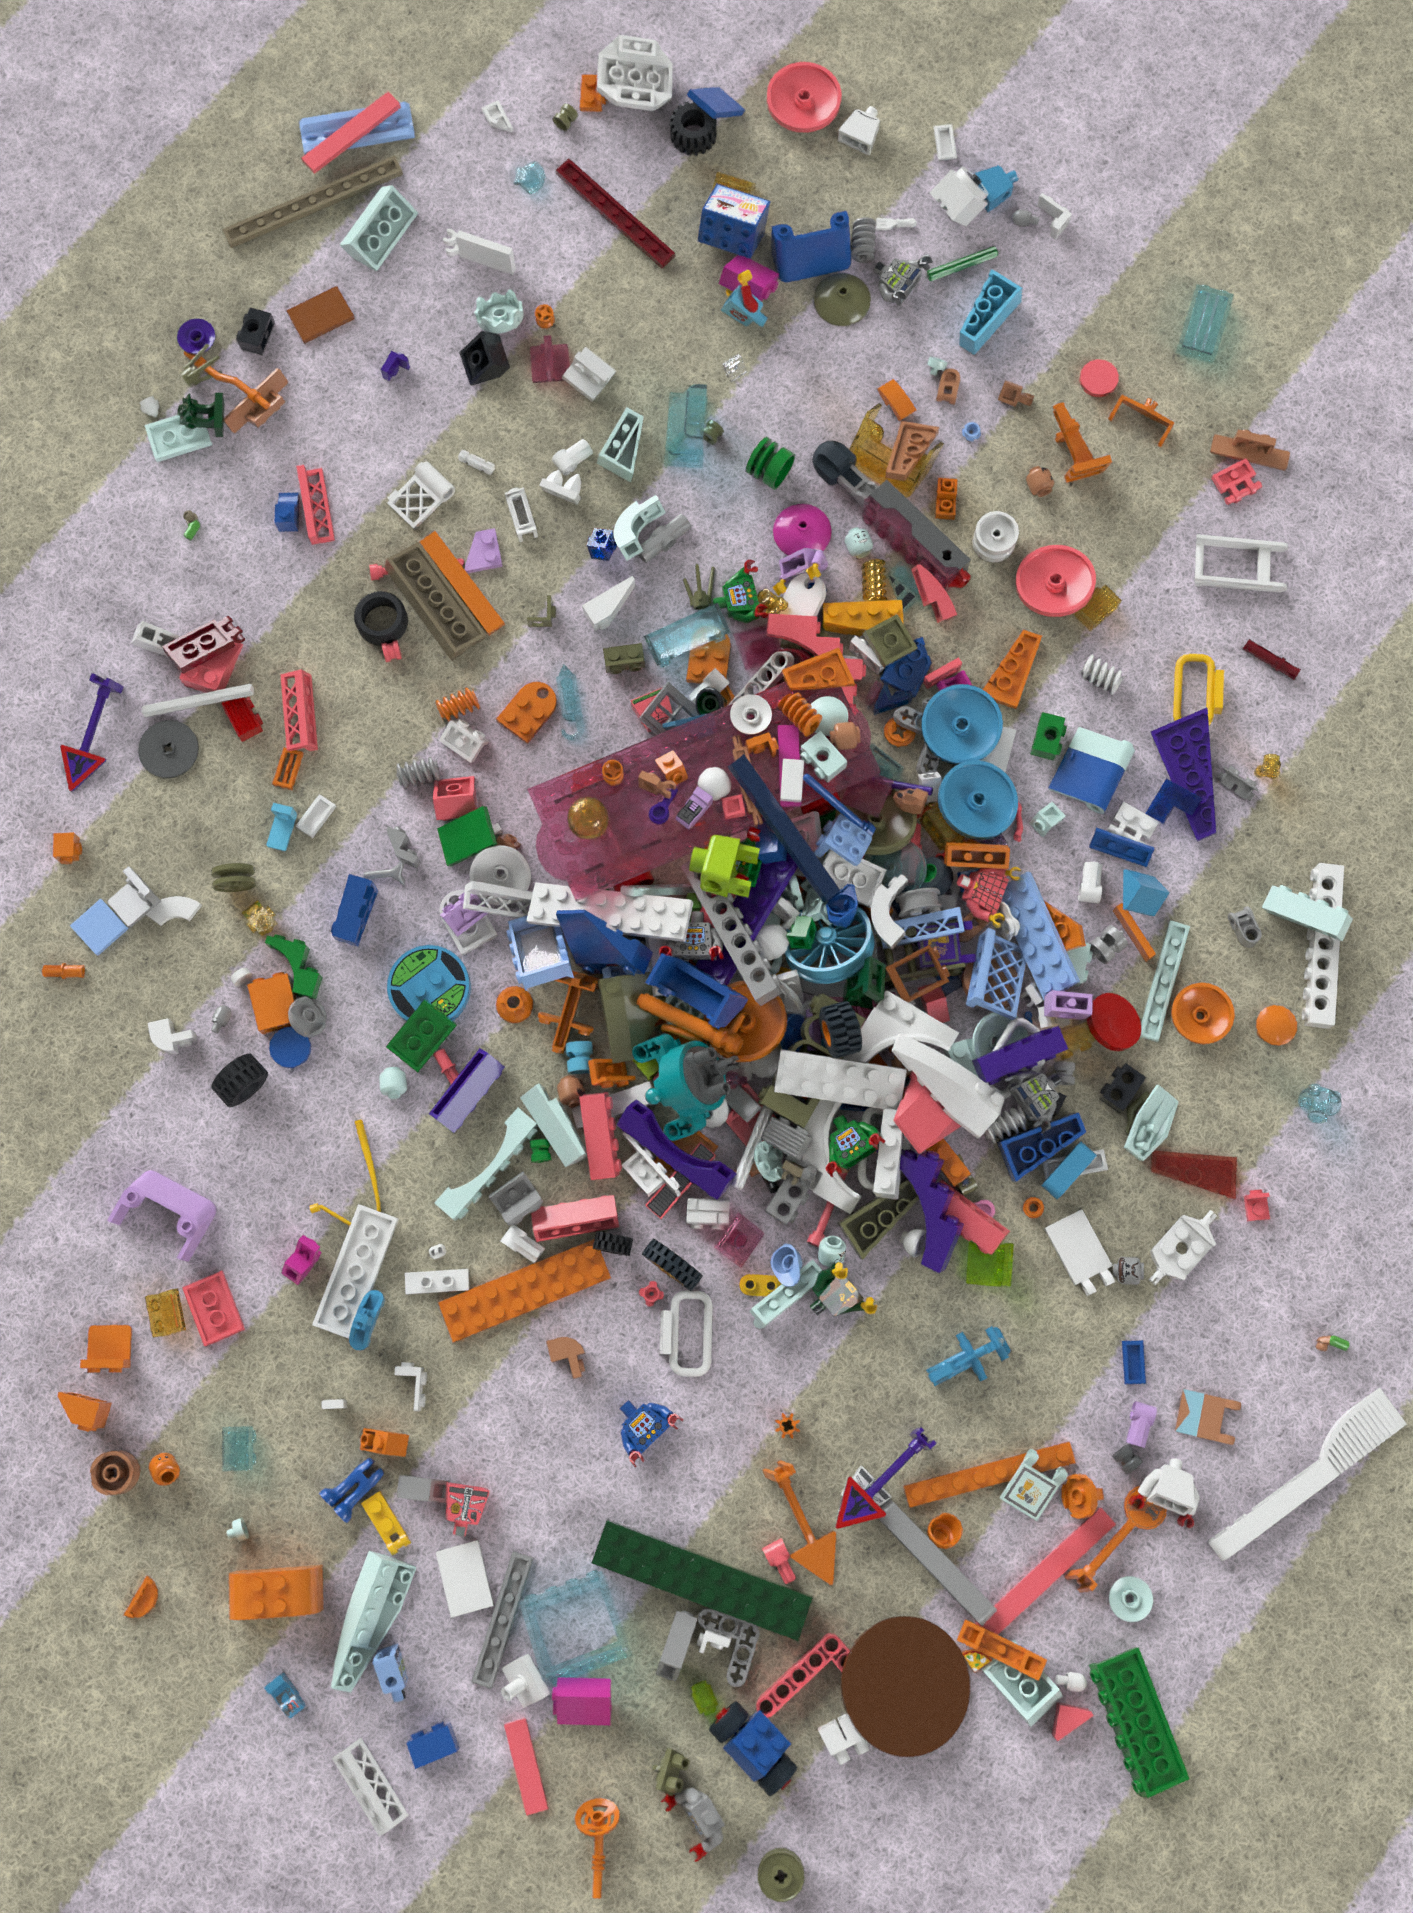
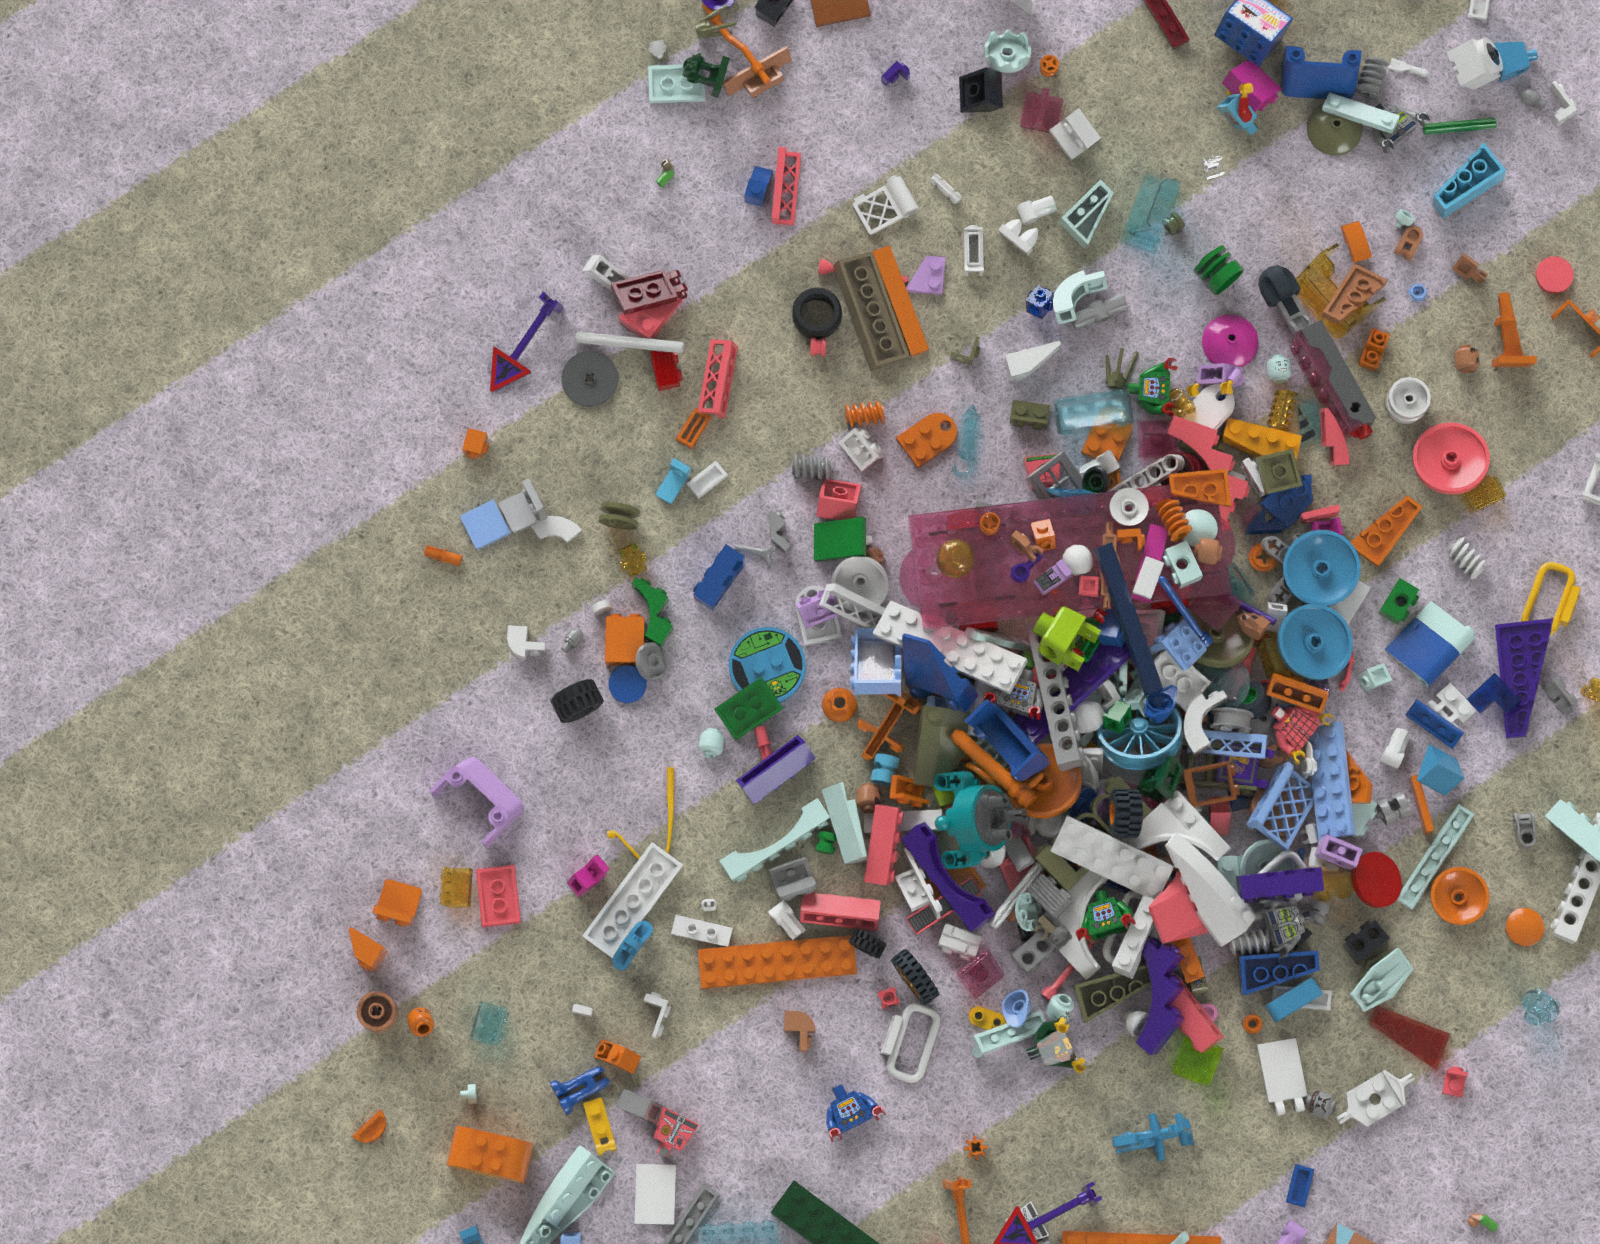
camera: 15 degrees right, 0 degrees up
none -> light aqua plate [1322,92,1400,134]

